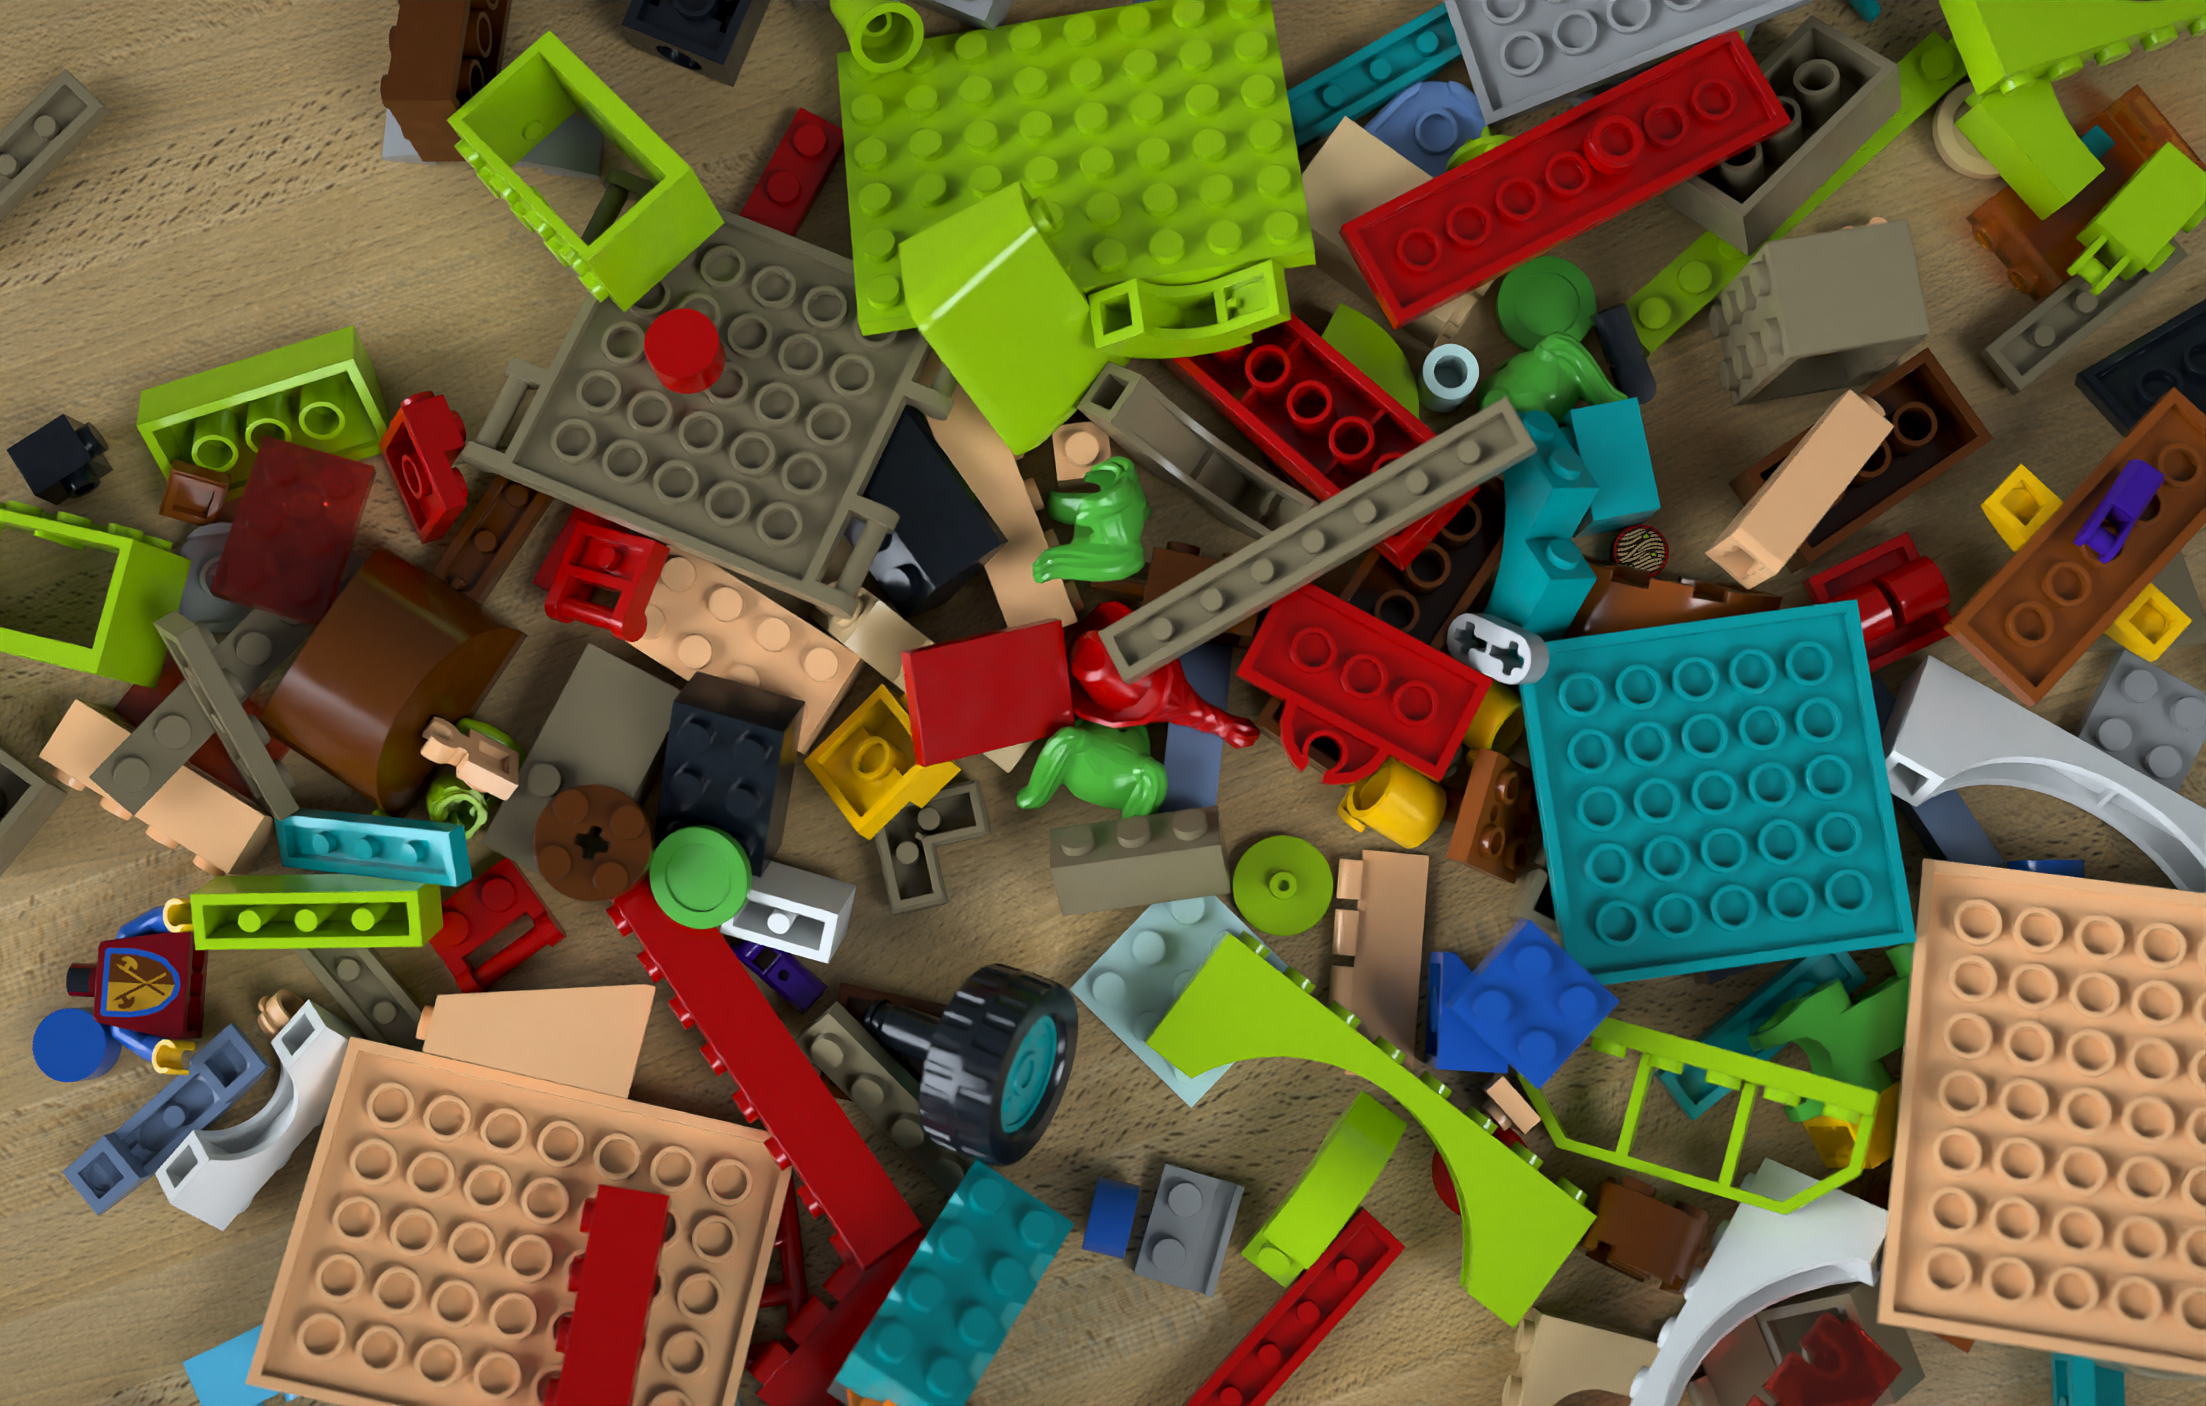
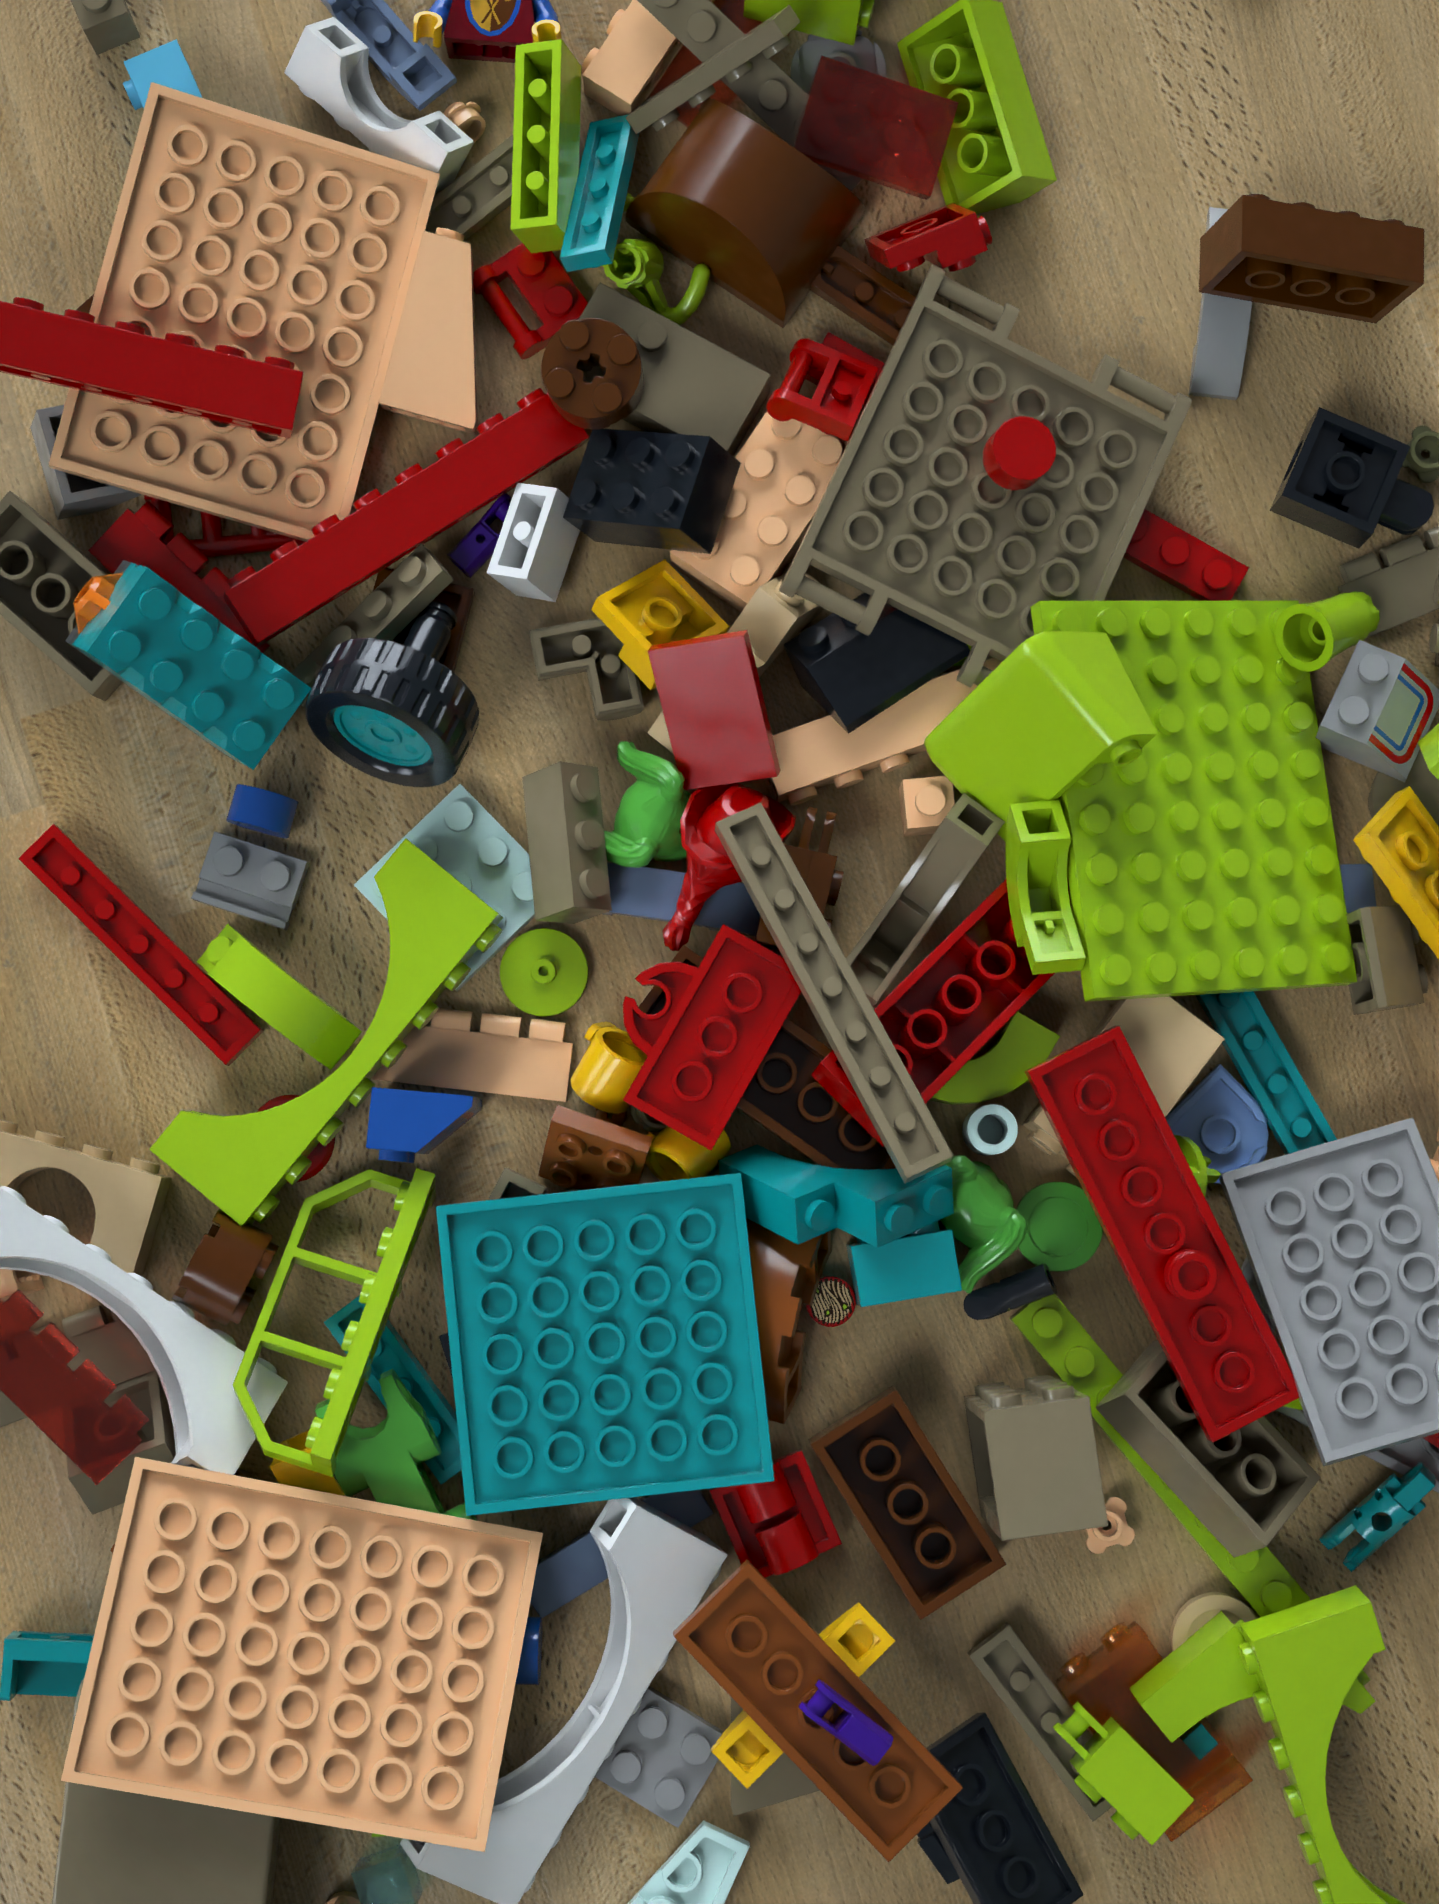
camera: 90 degrees right, 0 degrees up
dark orange tile [158,459,231,526] -> none
light nougat plate [420,717,520,801] -> none
lime hose [447,30,725,313] -> none
bright green piece [649,824,752,929] -> none
bright green hair [1032,456,1153,583] -> none
blue brick [1443,917,1620,1090] -> none
light grey beam [1447,613,1549,684] -> none
light nougat plate [1478,1073,1541,1134] -> none
light nougat slope [1705,389,1894,590] -> none

